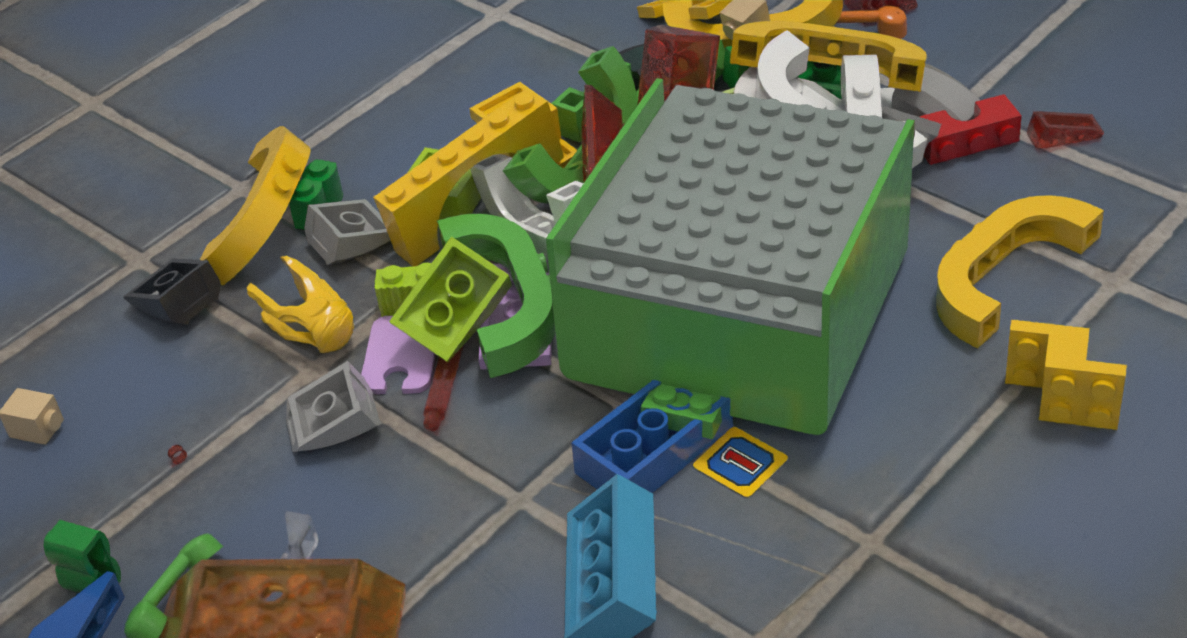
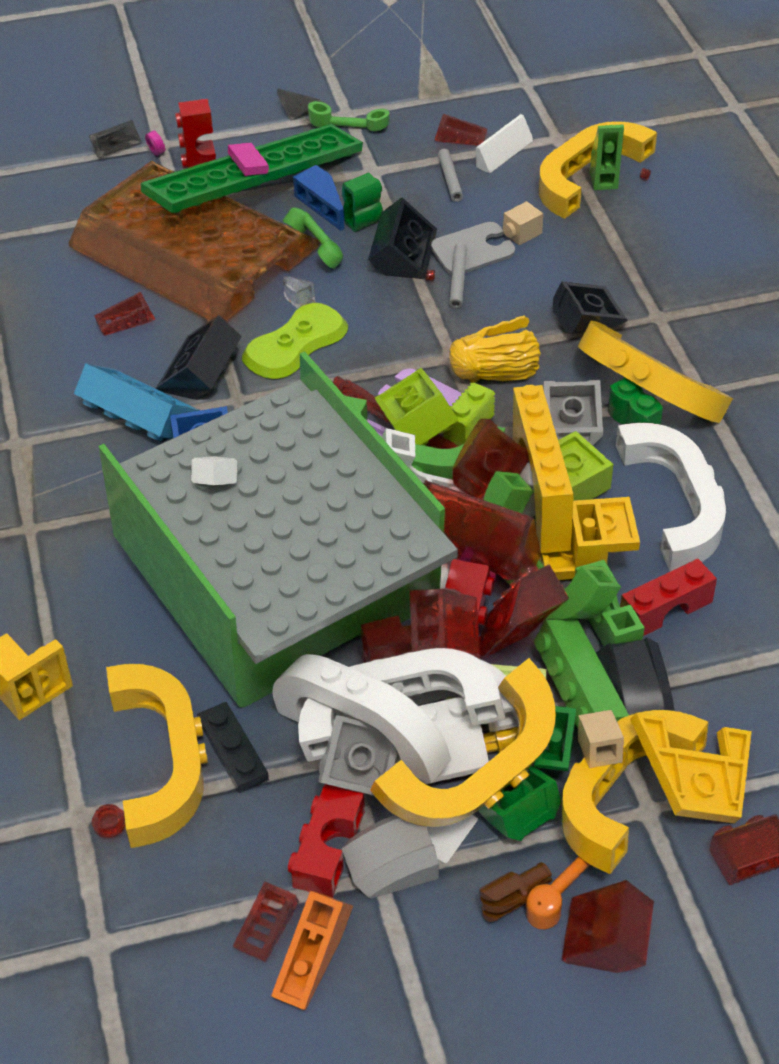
camera: 120 degrees right, 5 degrees up
light grey slope [286,361,382,452] -> none
none -> clear red plate [92,804,126,838]
none -> black slope [156,315,242,400]
none -> white slope [191,456,237,485]
none -> black plate [197,702,269,793]
none -> lime plate [242,303,348,379]
none -> orange slope [271,891,353,1010]
none -> black slope [368,197,437,279]
none -> light grey piece [431,222,515,275]
none -> light grey piece [449,243,467,308]
none -> clear red slope [452,418,529,505]
none -> reddish brown arm [479,862,552,922]
none -> white arch [616,423,726,571]
none -> red arch [620,558,717,636]

